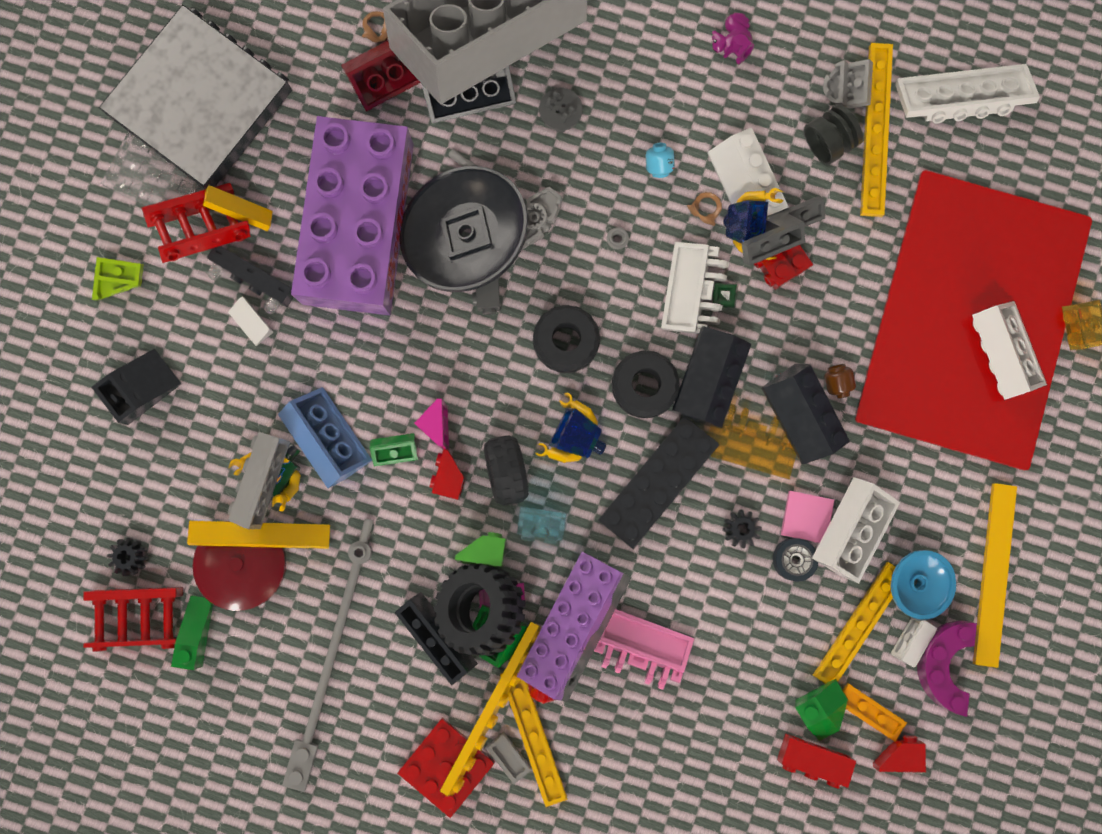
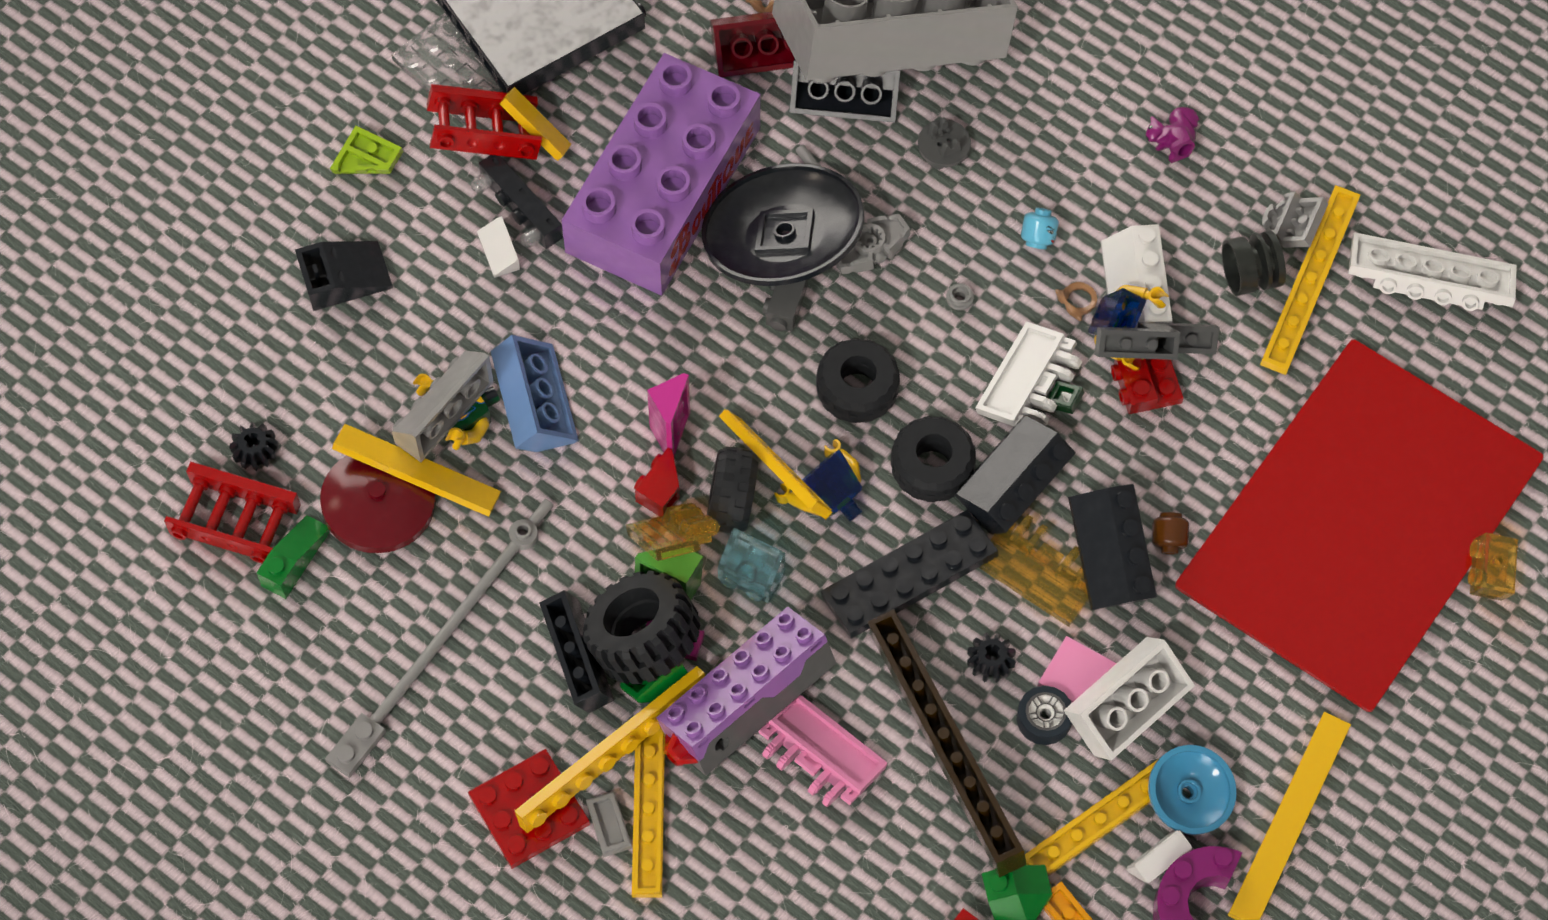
camera: 20 degrees right, 20 degrees down
green slope [369,433,418,467] -> none
white slope [972,301,1047,400] -> none
none -> clear yellow hinge [626,503,720,561]
none -> yellow tile [719,409,832,519]
none -> dark brown brick [868,609,1027,878]

